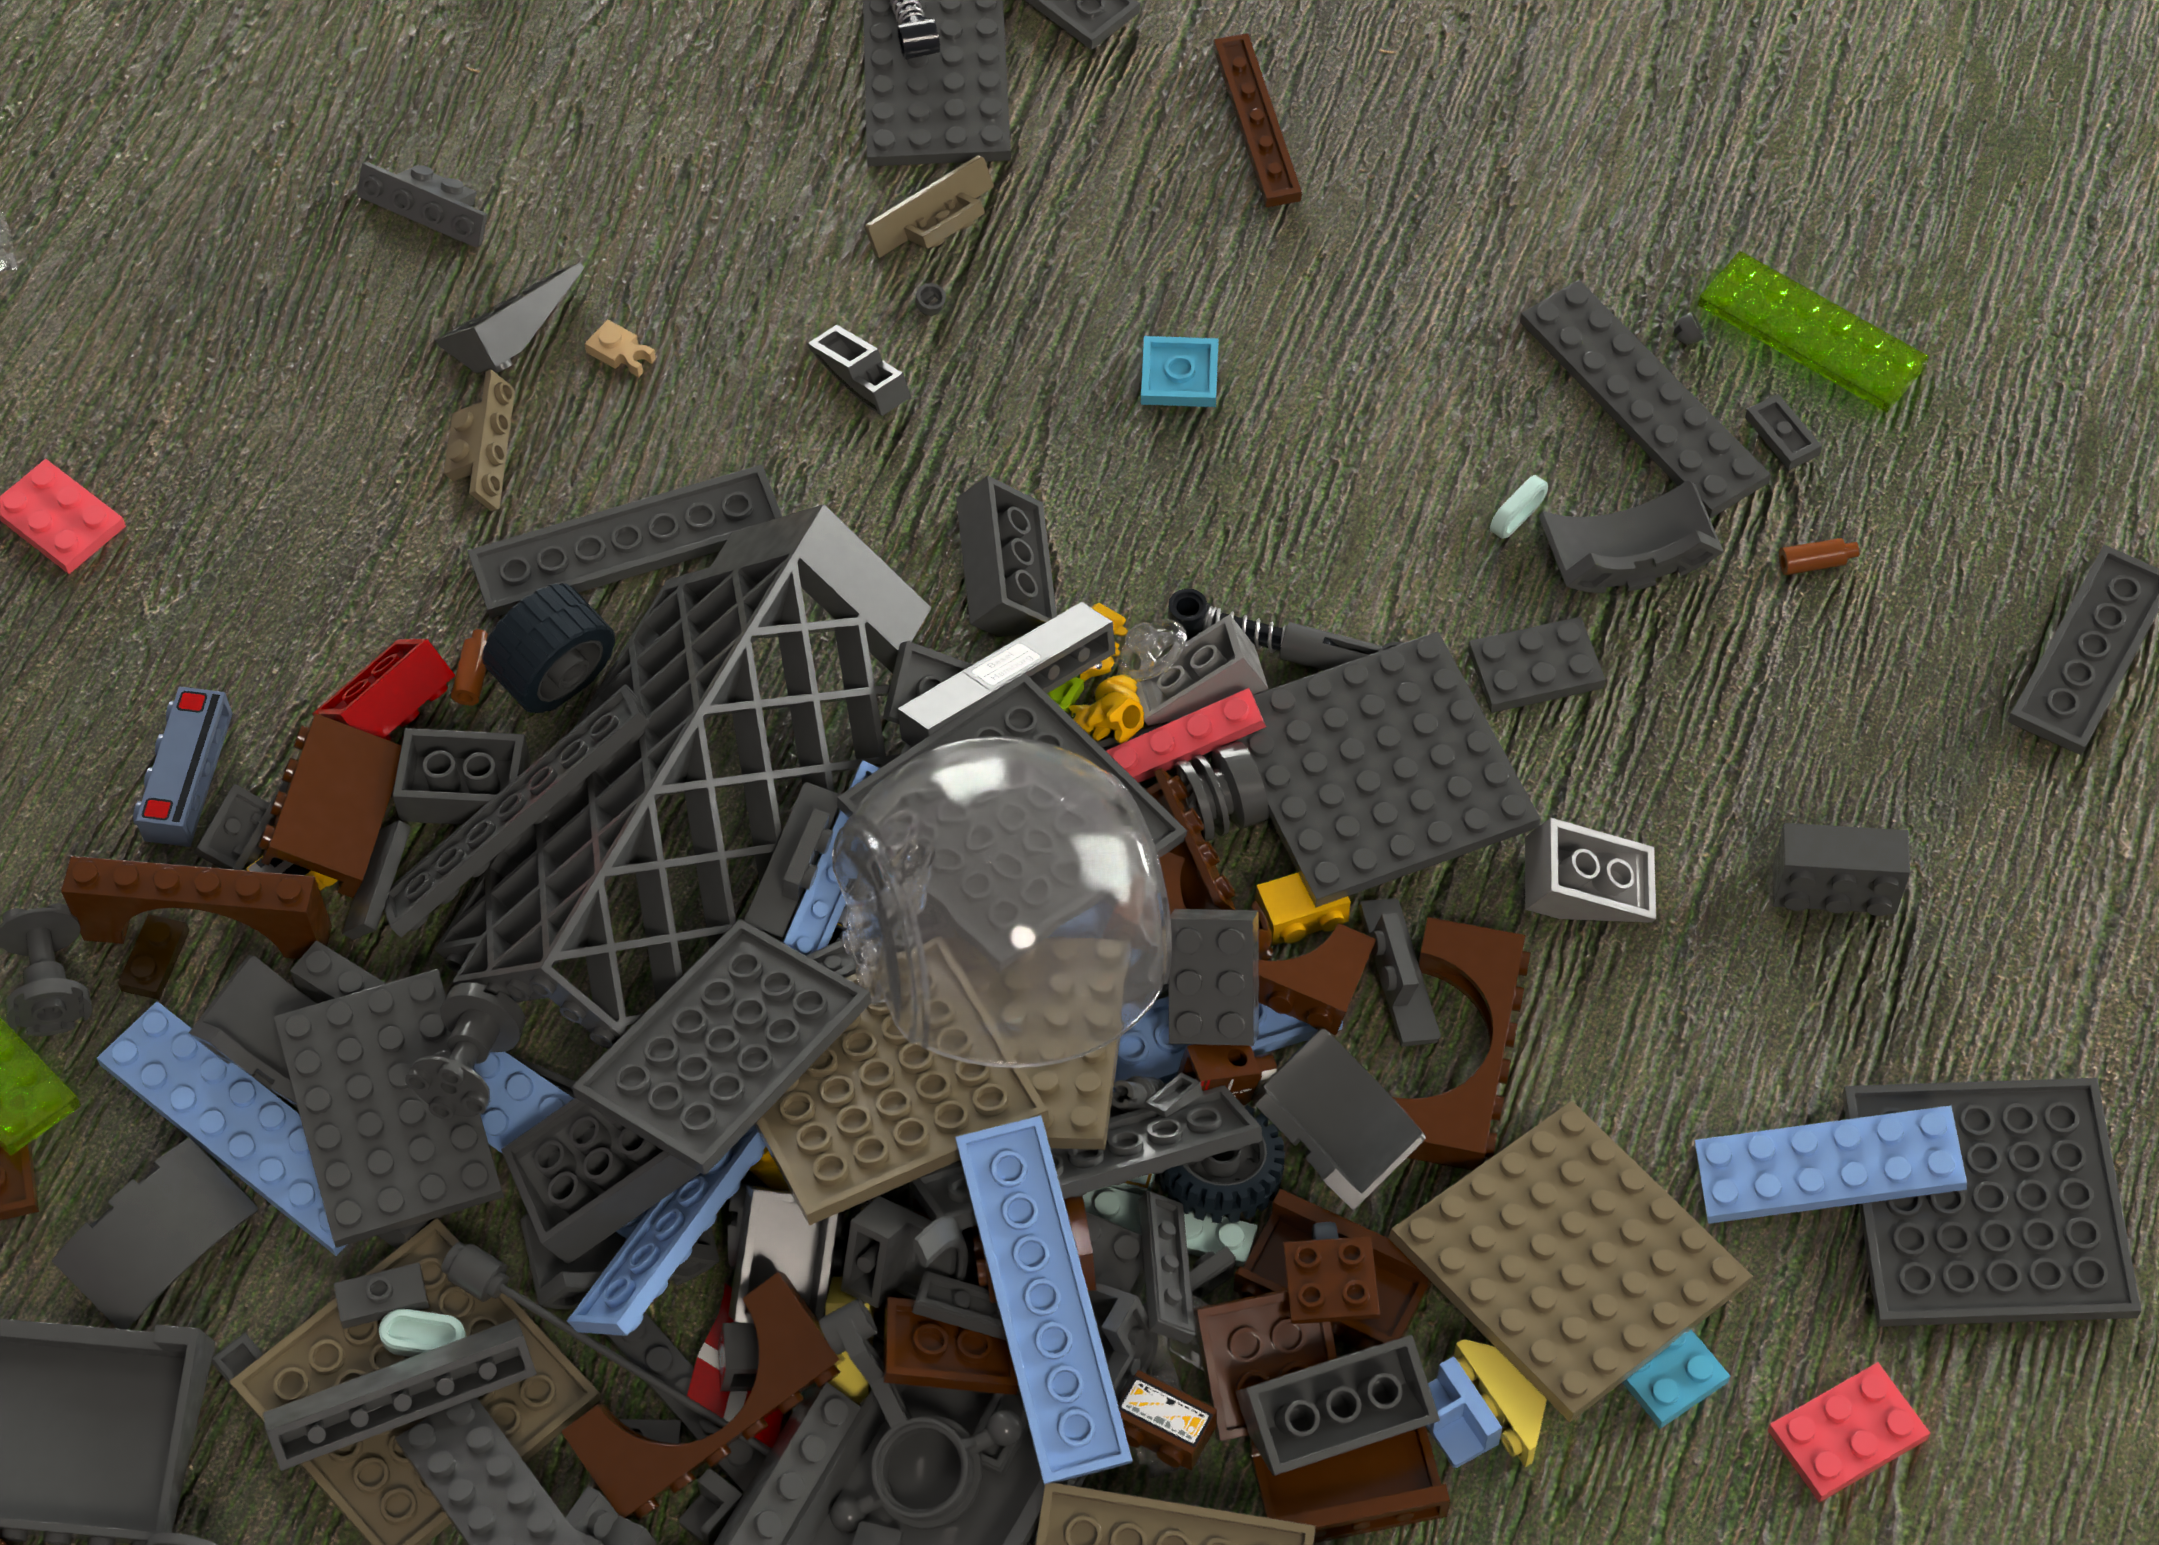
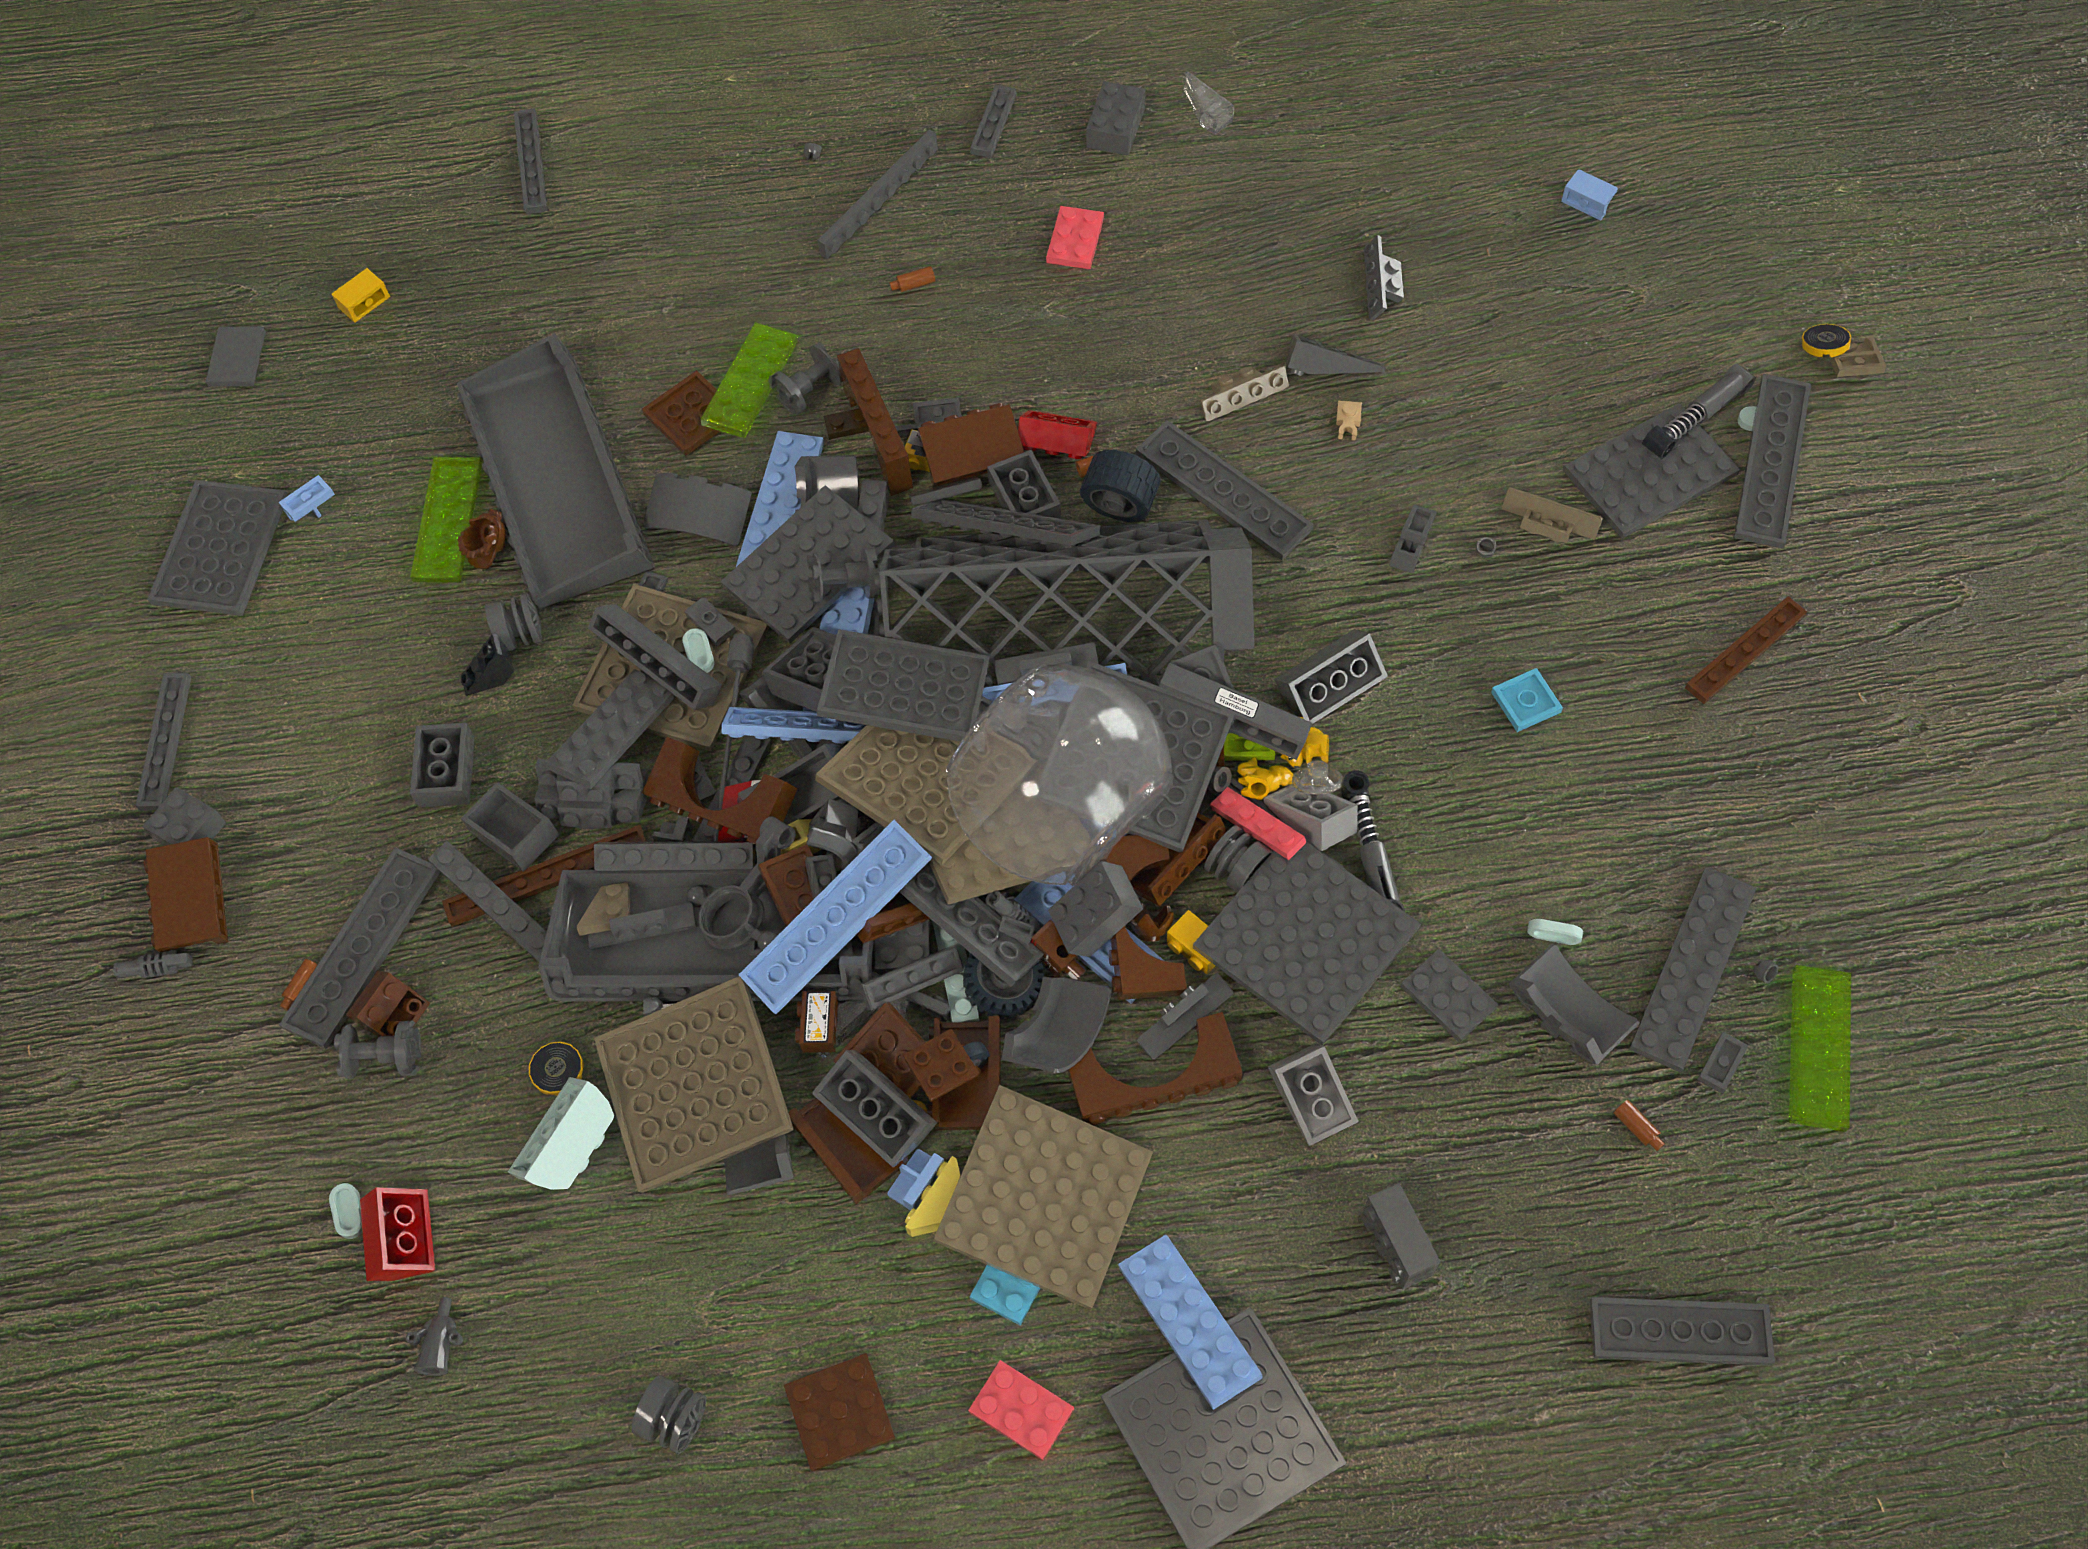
camera: 65 degrees right, 5 degrees up
sand blue brick [133,686,233,847] -> none

